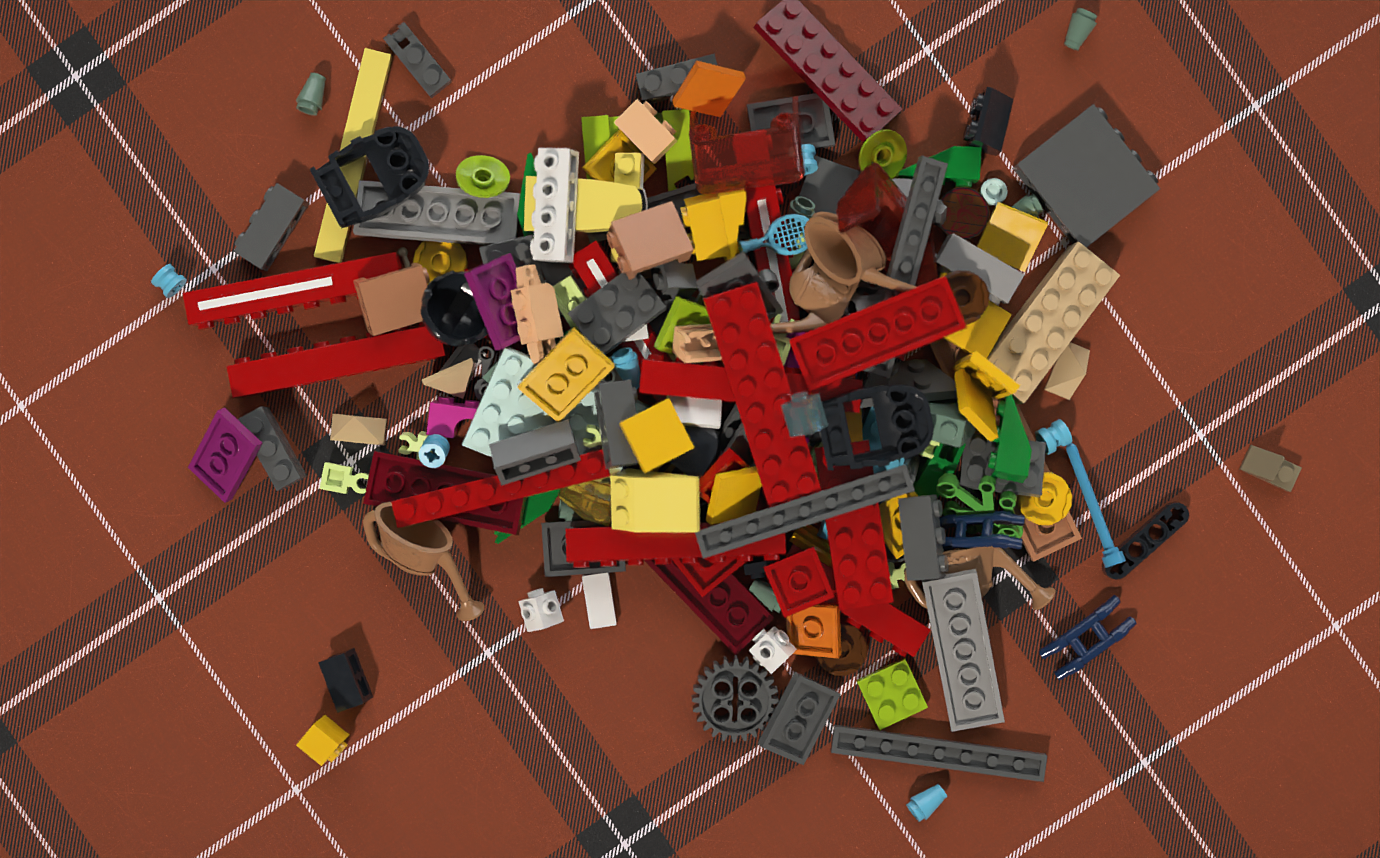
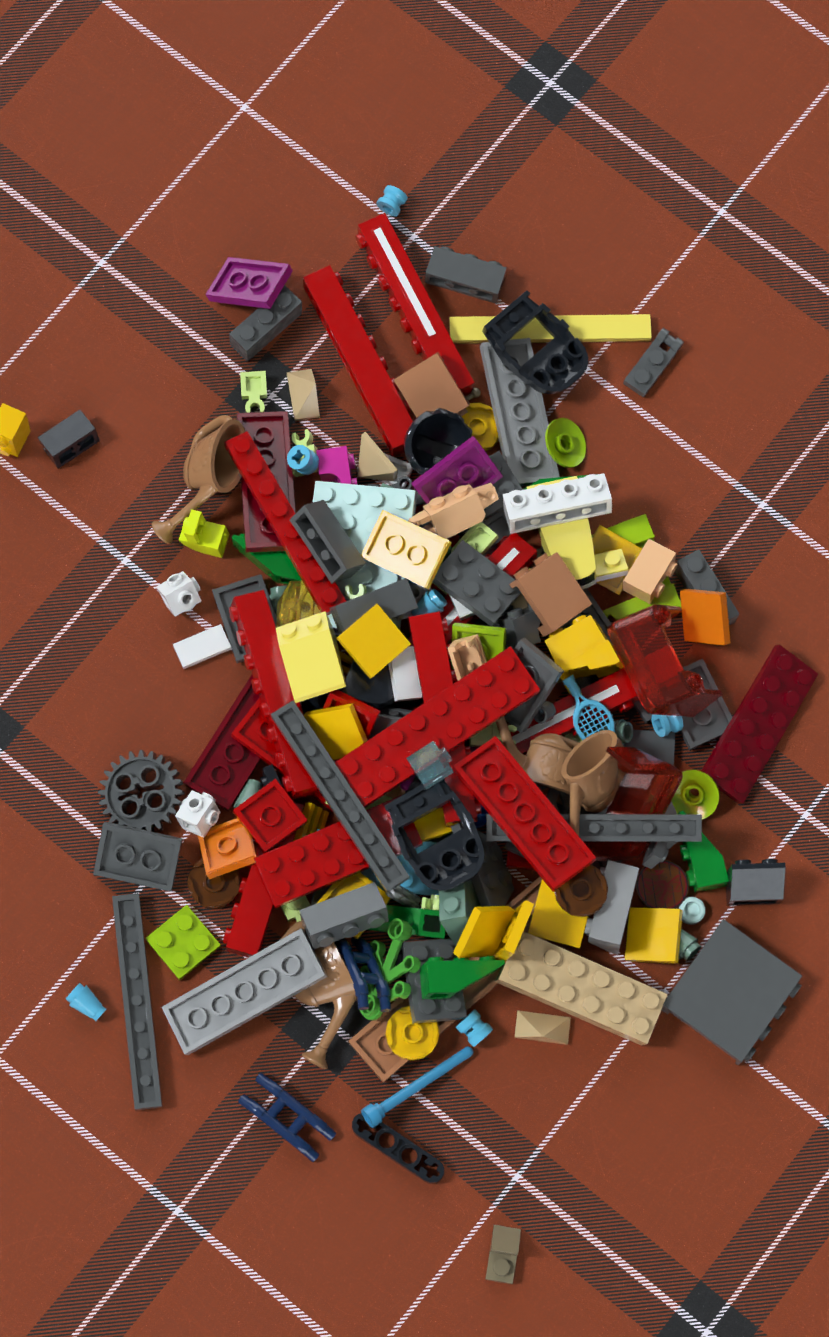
camera: 65 degrees right, 15 degrees down
sand green cone [296,73,326,116] -> none
none -> neon yellow brick [179,509,230,558]

